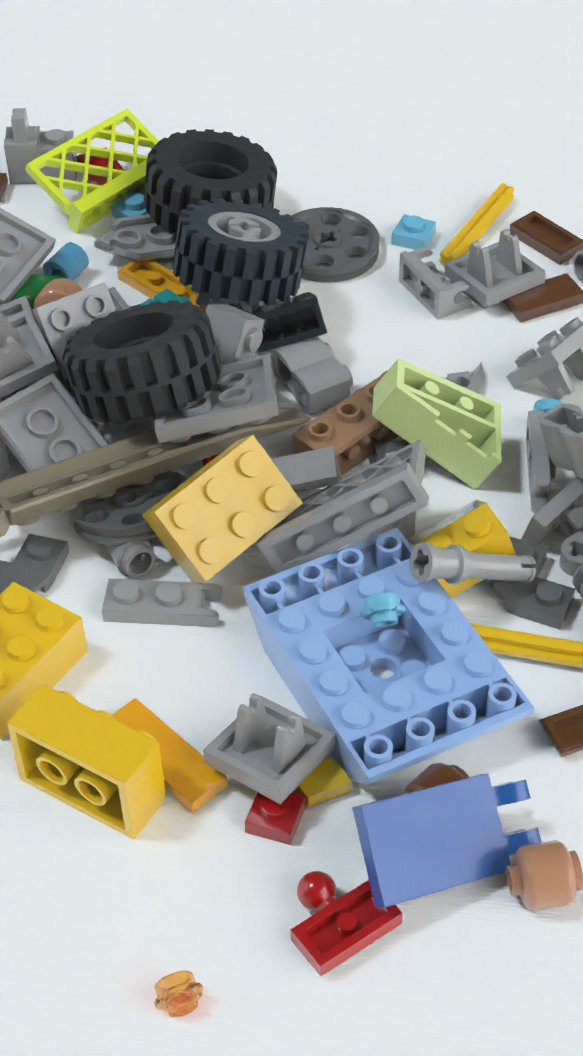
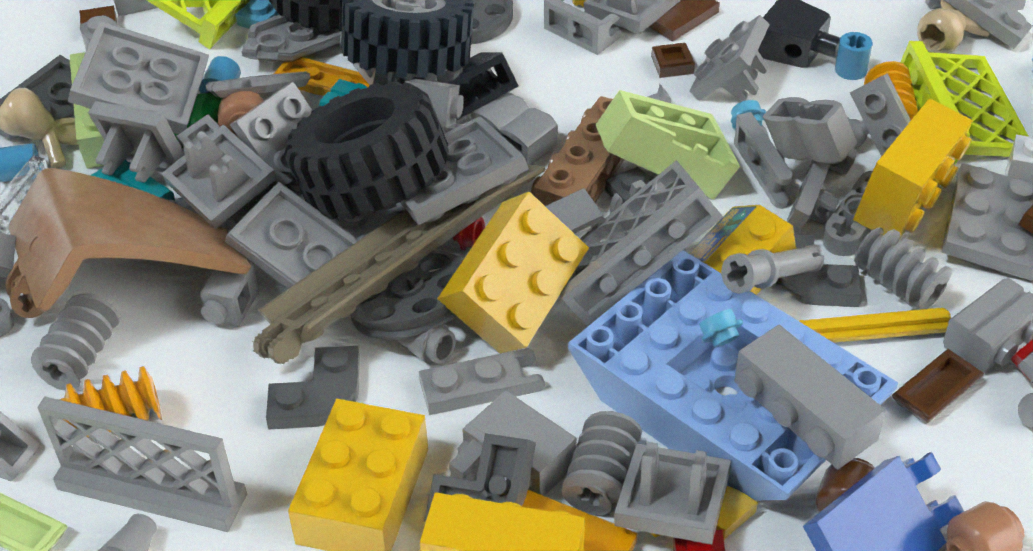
camera: 20 degrees left, 0 degrees up
none -> light grey tile [206,71,310,98]
none -> dark grey plate [424,433,536,522]
none -> light grey hinge [449,390,577,496]
none -> light grey piece [562,411,643,516]
none -> reddish brown tile [651,42,695,78]
none -> light grey brick [734,324,886,470]

